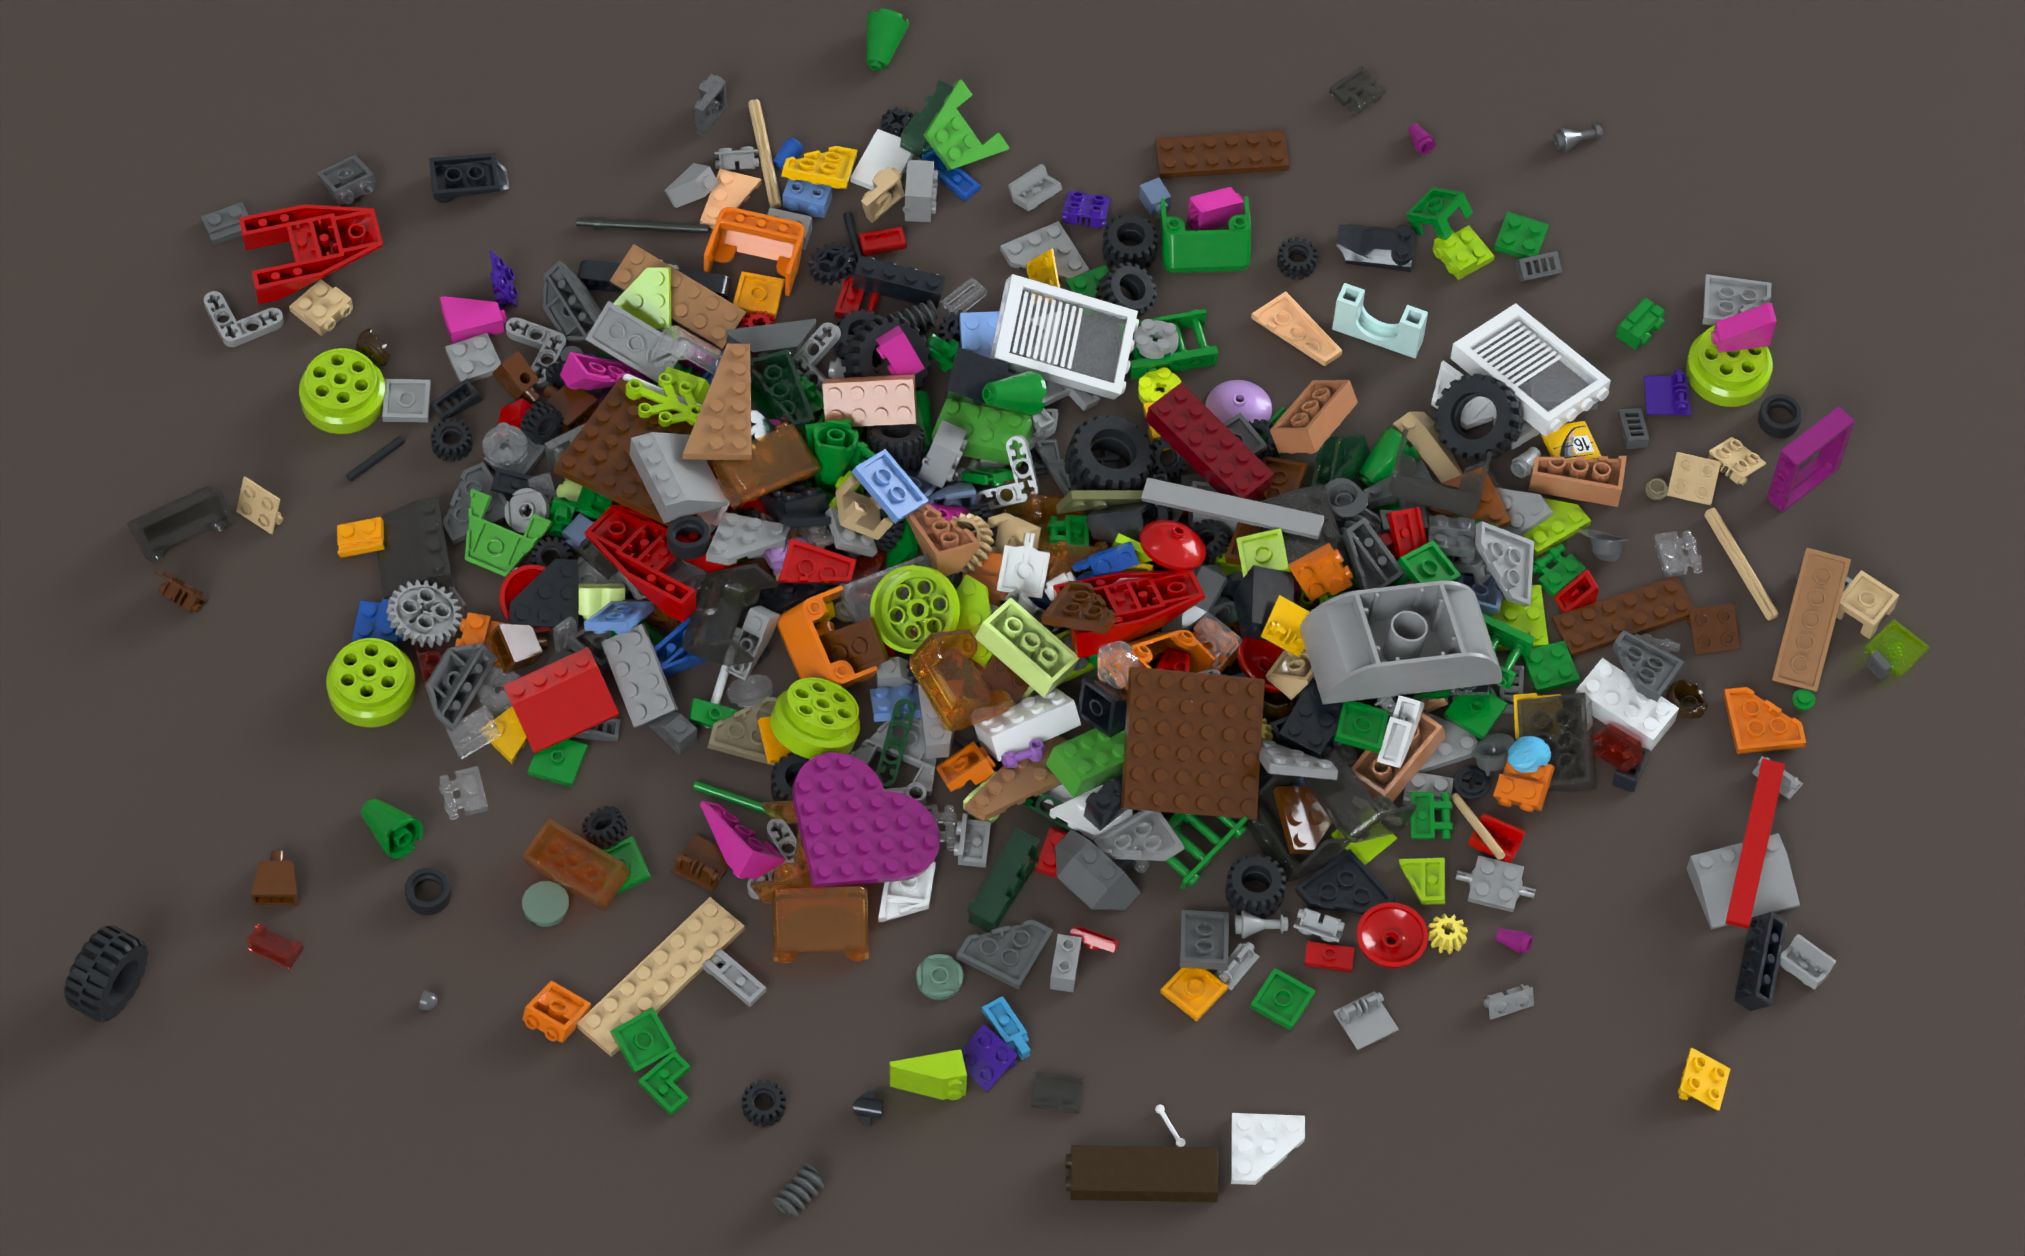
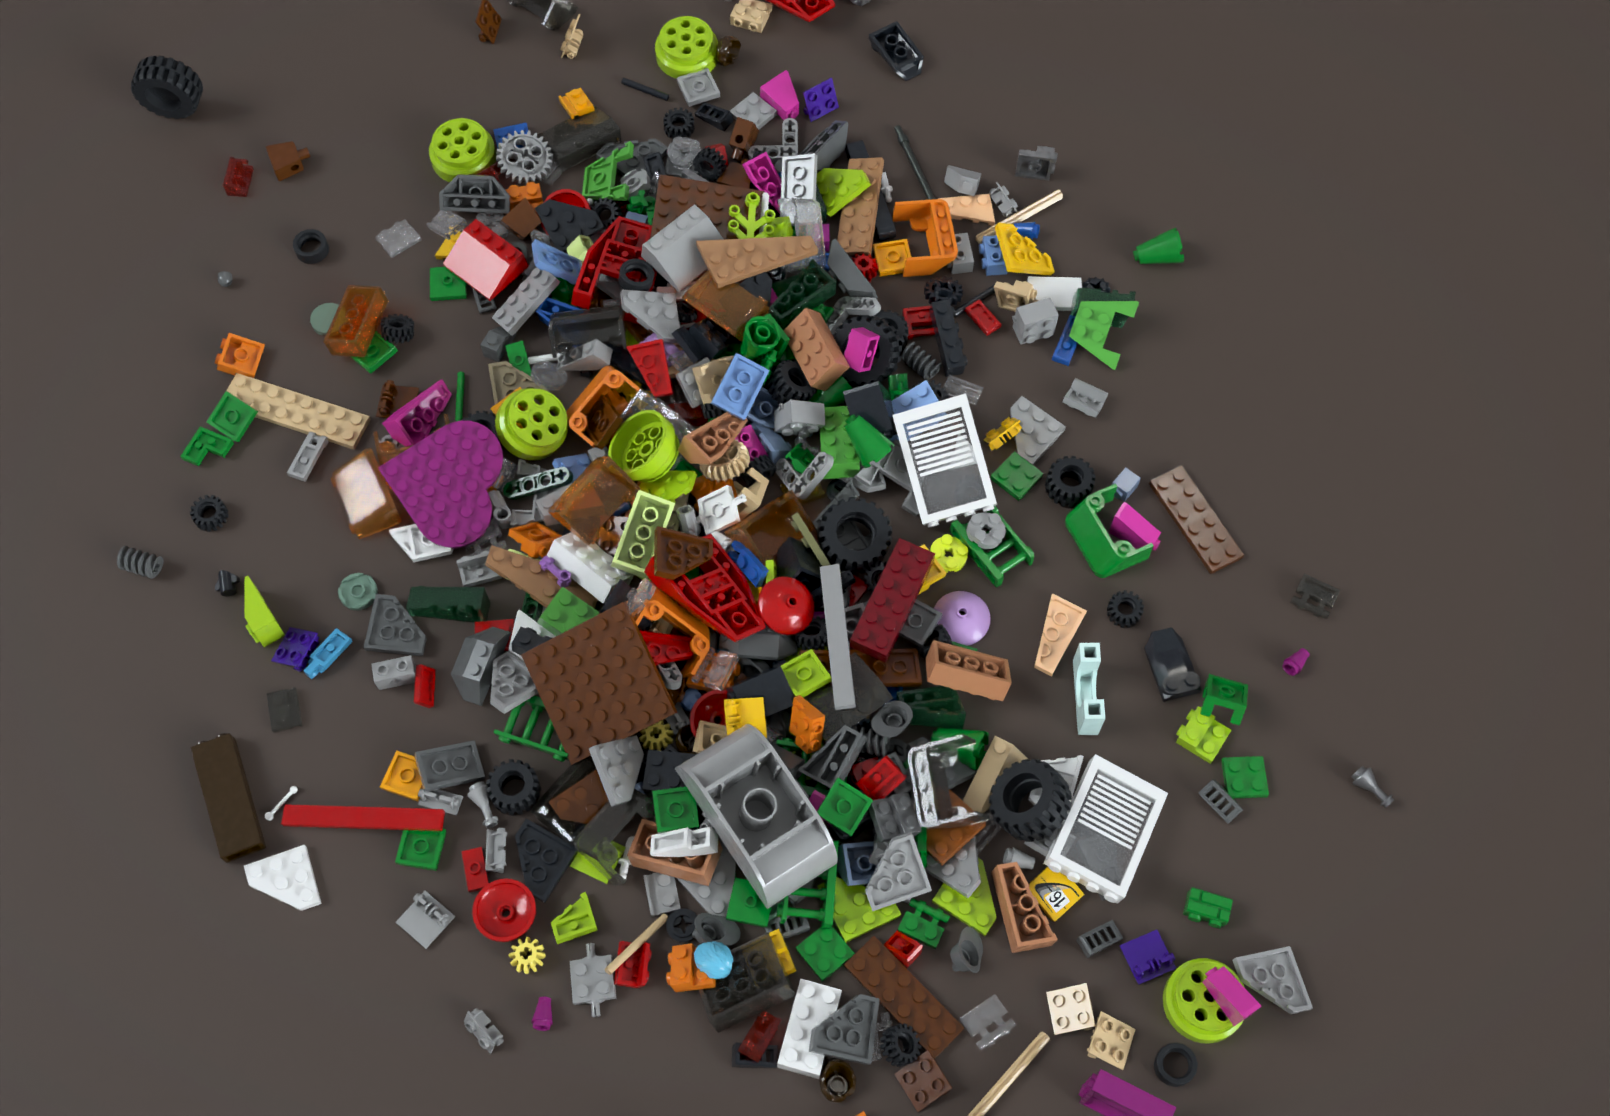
camera: 70 degrees right, 5 degrees up
green cone [361,799,424,859] -> none
green plate [1047,515,1089,554] -> none
dark purple hinge [1062,191,1111,229] -> none
black tyre [1095,262,1157,323] -> none
green plate [1410,792,1453,840] -> none
dark tan plate [1645,478,1668,500] -> none
none -> red tile [281,804,445,831]
none -> black tyre [880,1023,921,1067]

